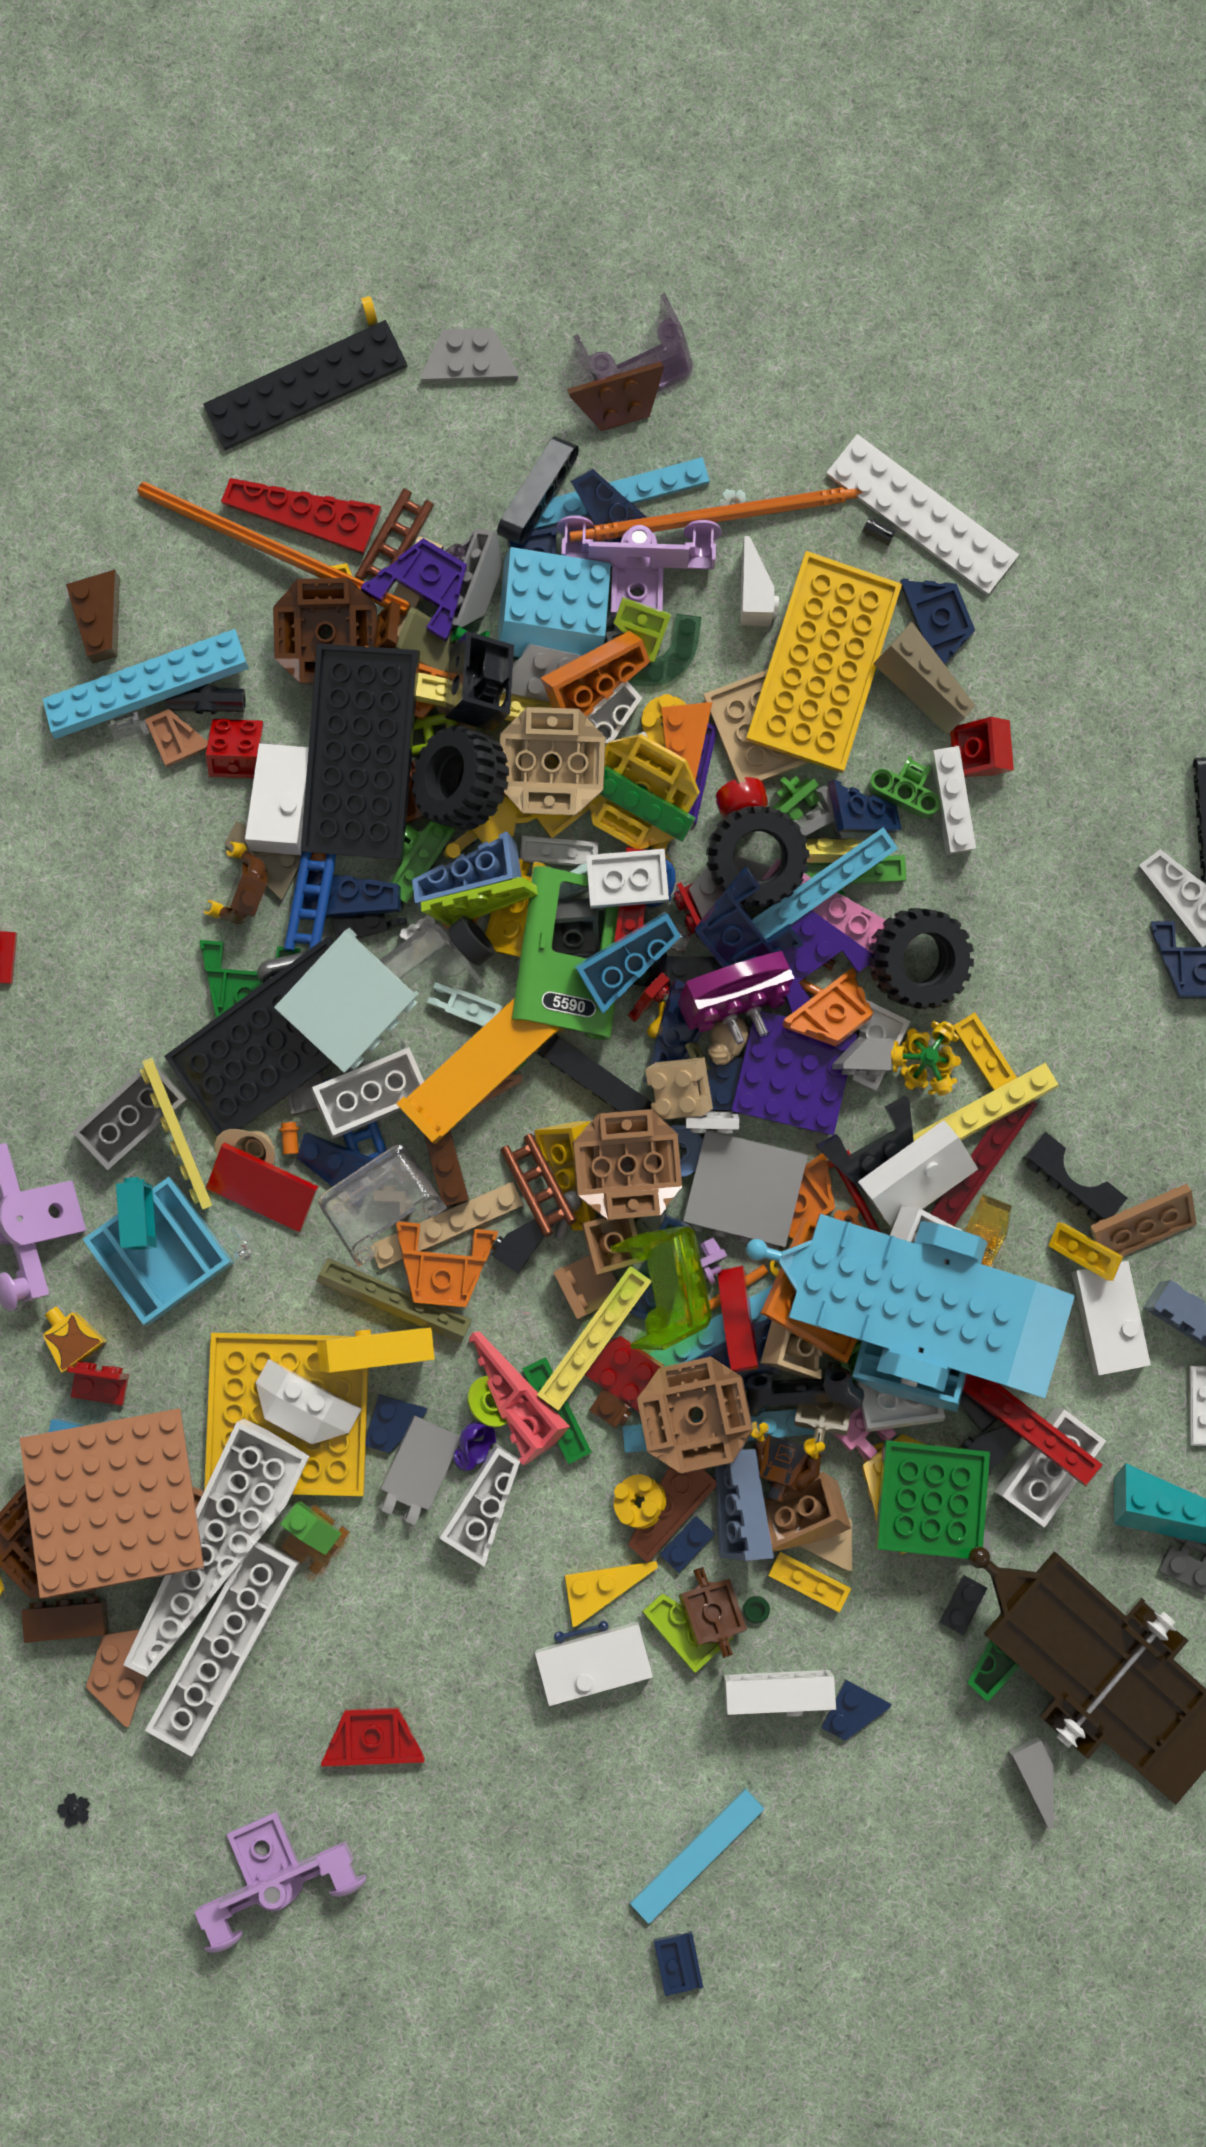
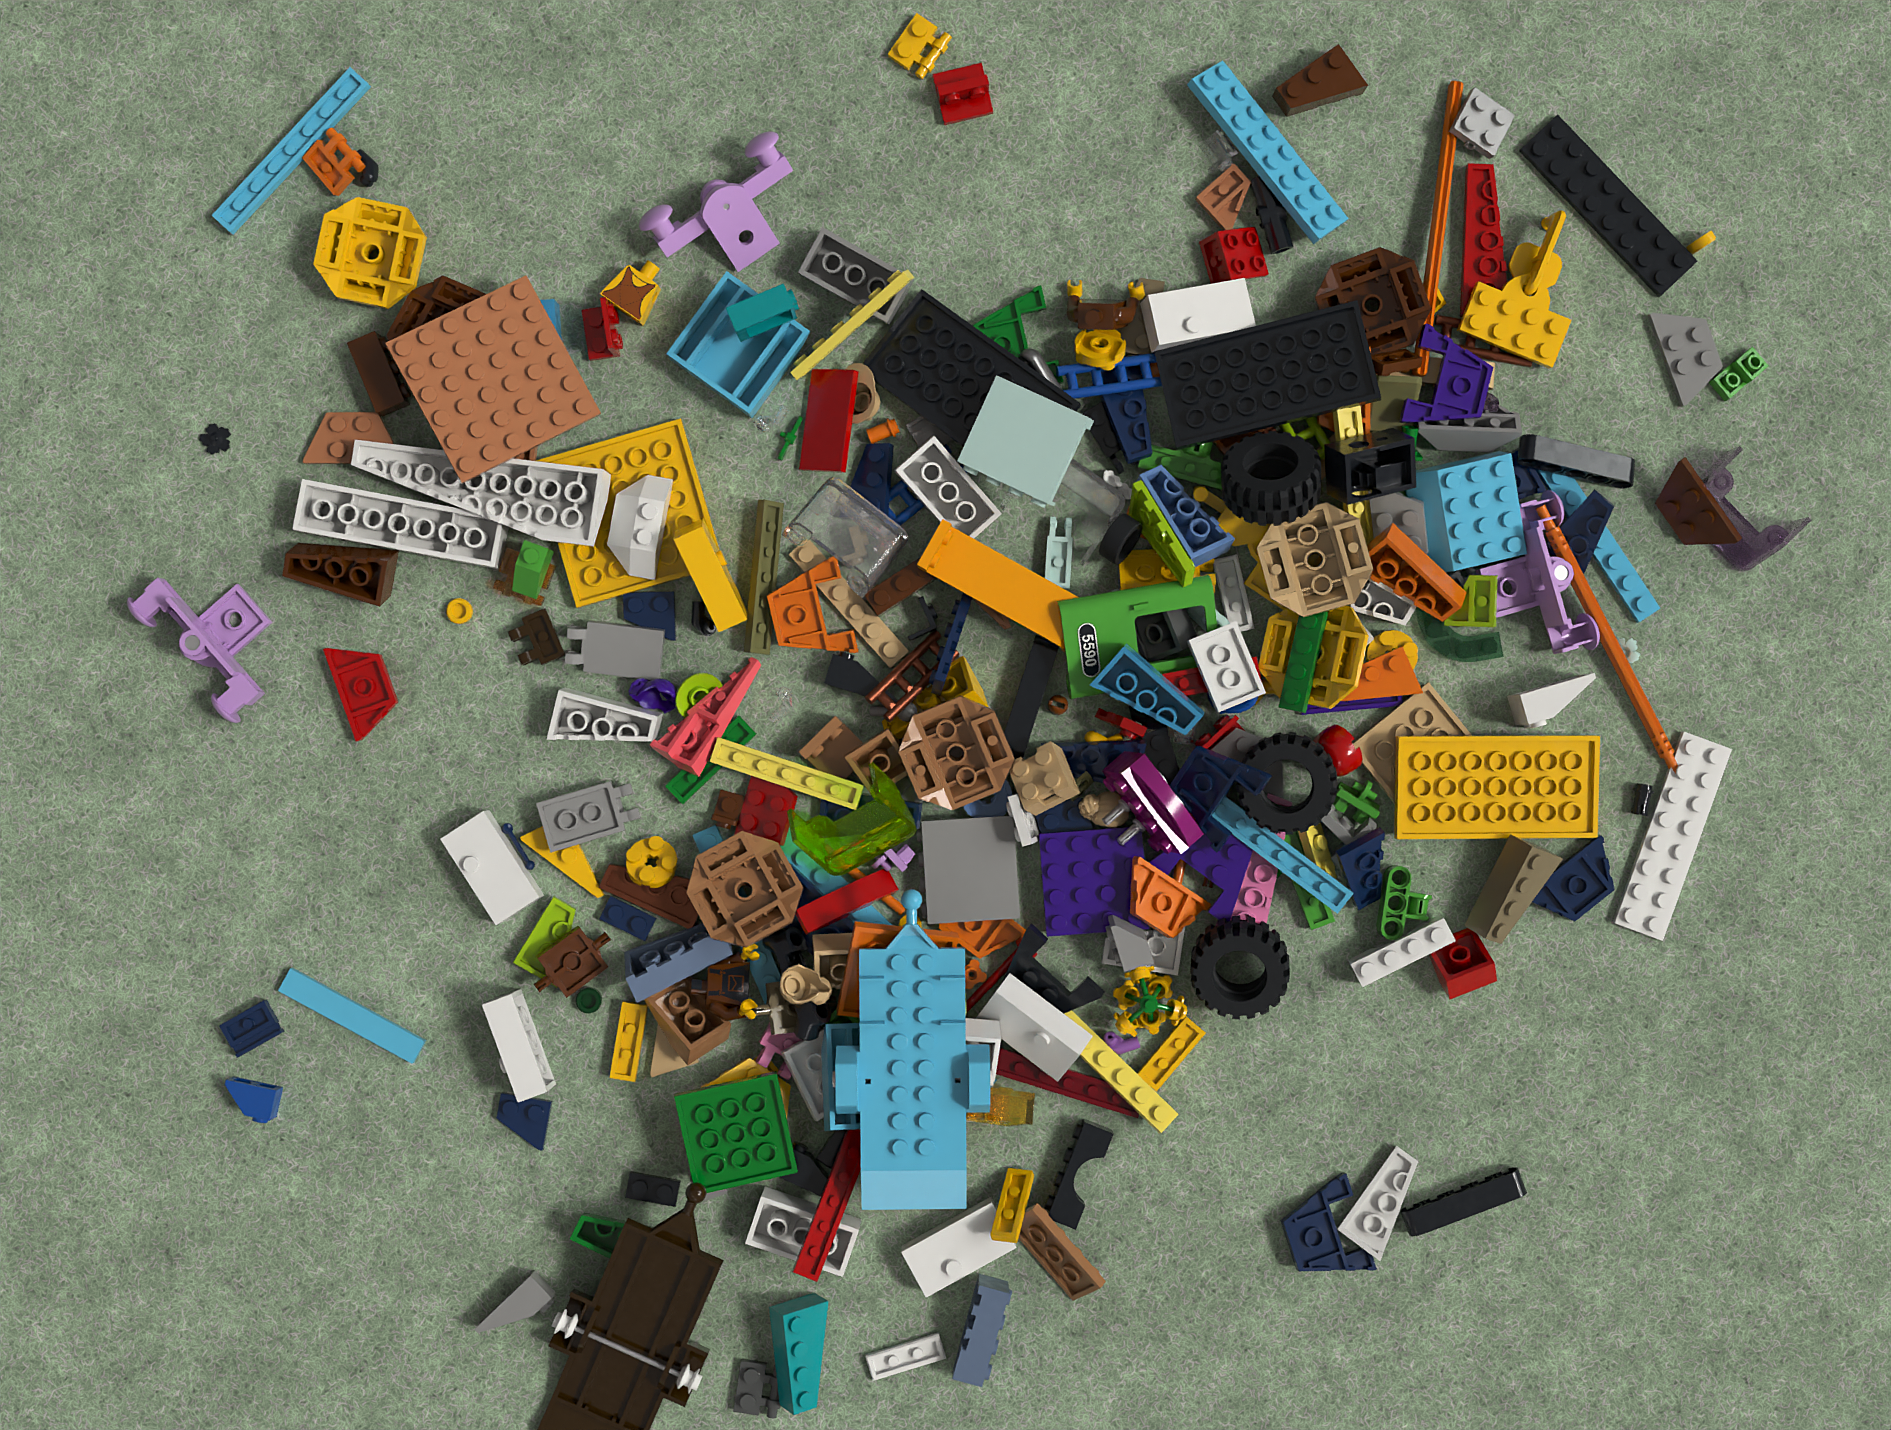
camera: 75 degrees right, 5 degrees up
none -> blue slope [225,1076,283,1123]
none -> reddish brown wedge [282,543,399,607]
none -> yellow tile [446,598,473,624]
none -> dark brown plate [508,608,565,666]
none -> light grey tile [536,781,641,853]
none -> black arm [691,601,717,636]
none -> green piece [778,416,803,461]
none -> tan hair [779,964,832,1005]
none -> black bracket [908,596,938,641]
none -> dark blue wing [928,593,972,696]
none -> dark orange hinge [1048,695,1068,715]
none -> yellow plate [1074,329,1126,370]
none -> medium lavender arm [1103,1031,1141,1054]
none -> light grey plate [1449,87,1515,159]
none -> yellow plate [1457,210,1571,369]
none -> bright green slope [1709,346,1769,401]

